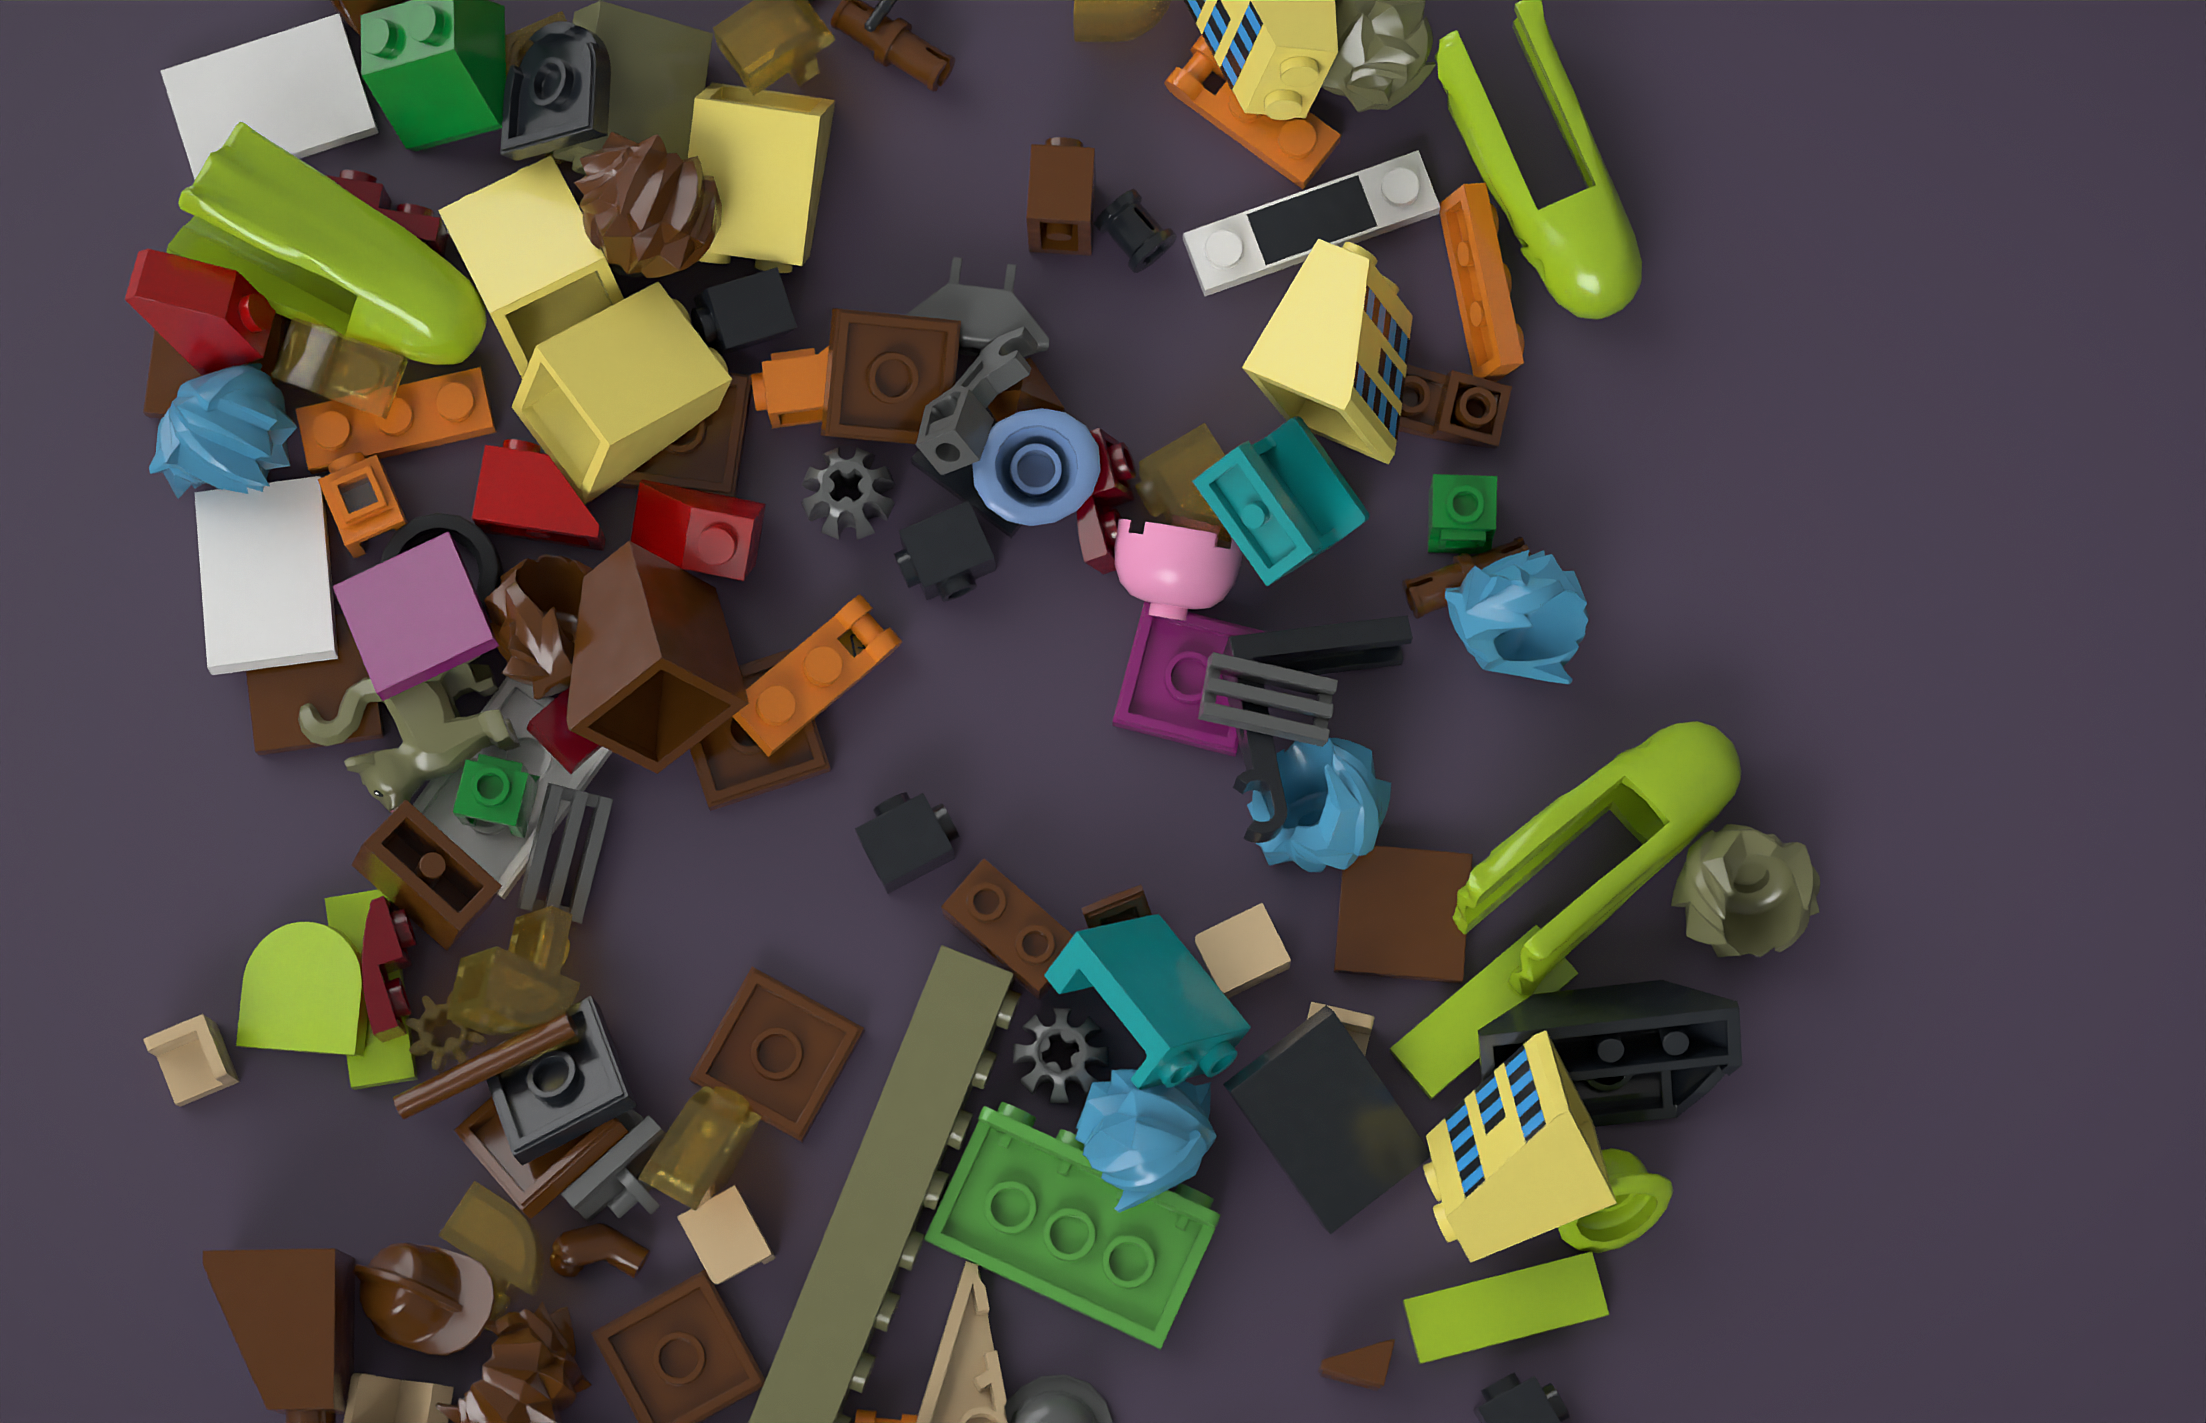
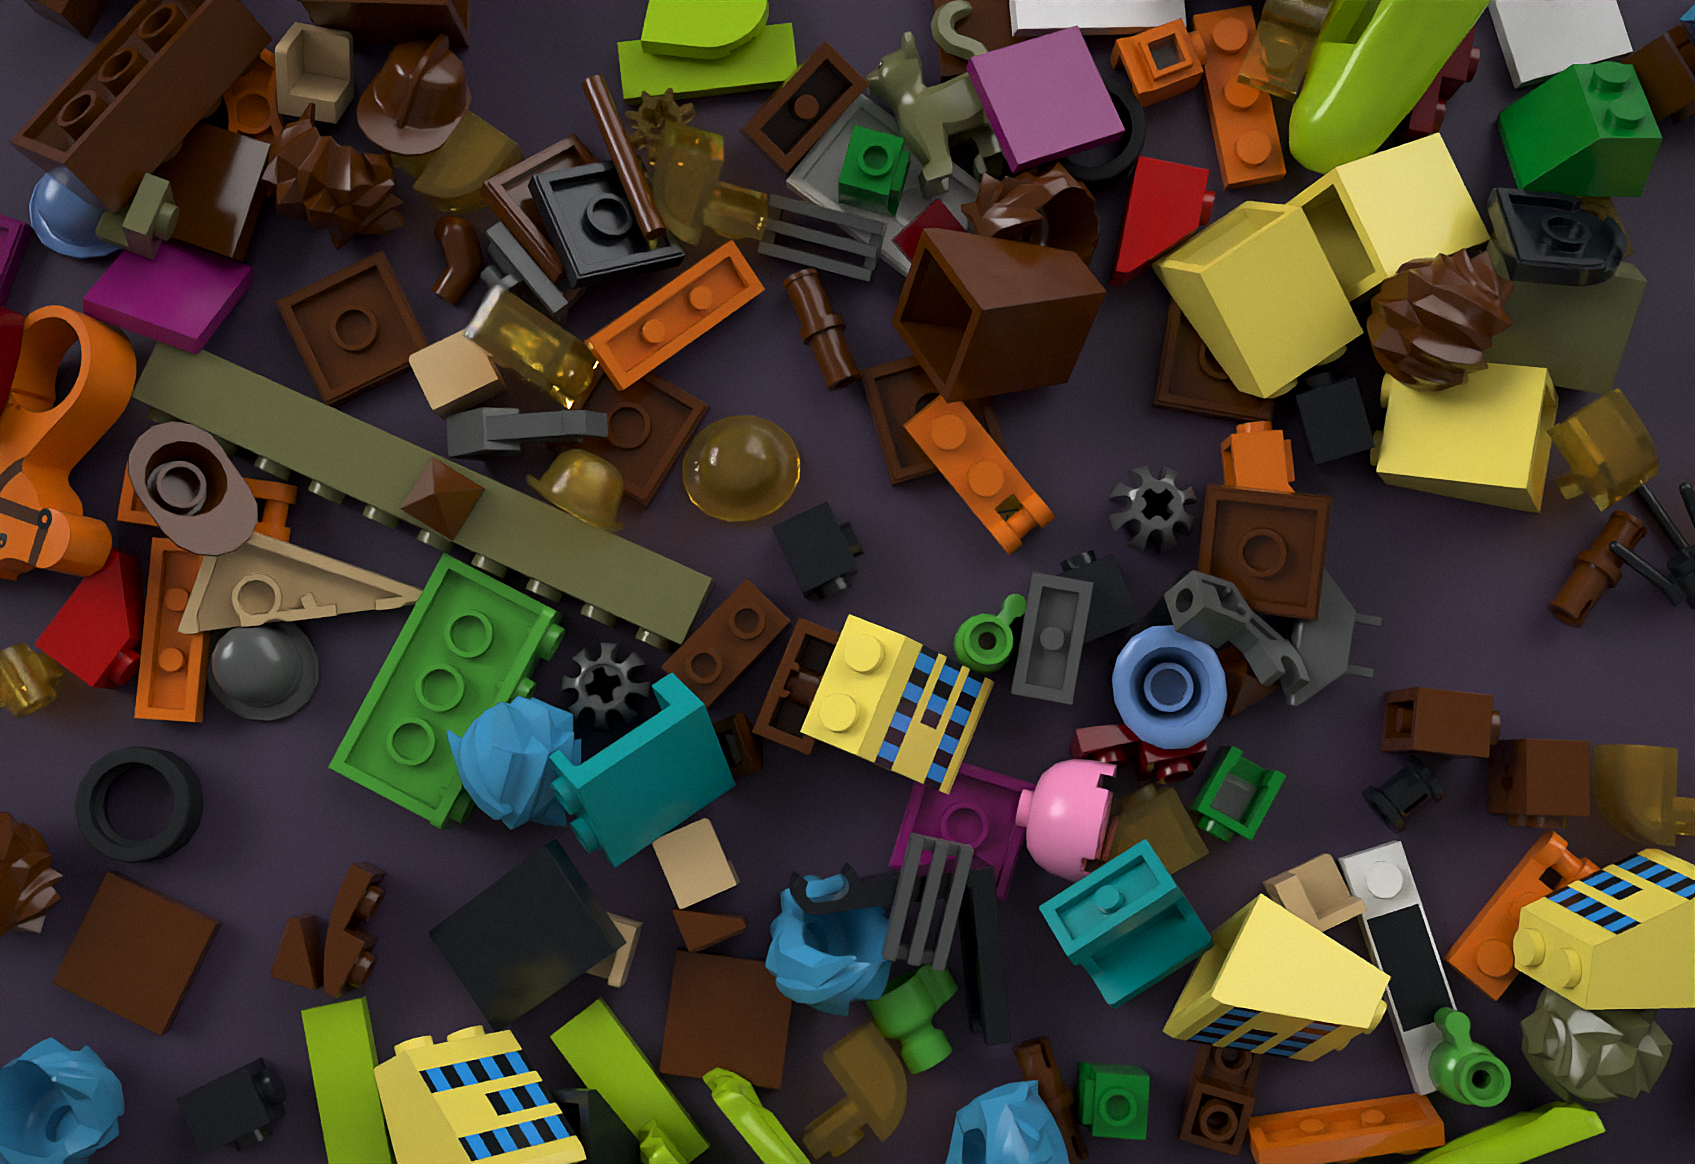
camera: 90 degrees right, 5 degrees up
dark red slope [362,896,417,1042] -> none
red slope [631,479,766,581] -> none
none -> reddish brown slope [323,861,386,998]
none -> reddish brown slope [400,457,485,541]
none -> dark grey piece [447,407,608,461]
none -> clear yellow hat [525,449,626,532]
none -> orange plate [584,240,765,391]
none -> reddish brown slope [672,906,749,954]
none -> clear yellow hat [682,415,801,522]
none -> reddish brown brick [752,617,841,757]
none -> reddish brown pin [783,268,862,392]
none -> light yellow slope [800,614,995,795]
none -> clear yellow brick [802,1016,907,1160]
none -> bright green piece [864,964,958,1074]
none -> bright green piece [953,594,1027,675]
none -> dark grey panel [1011,571,1094,705]
none -> green window [1189,745,1286,844]
none -> tan panel [1262,853,1367,932]
none -> bright green piece [1428,1007,1511,1107]
none -> reddish brown brick [1488,738,1590,829]

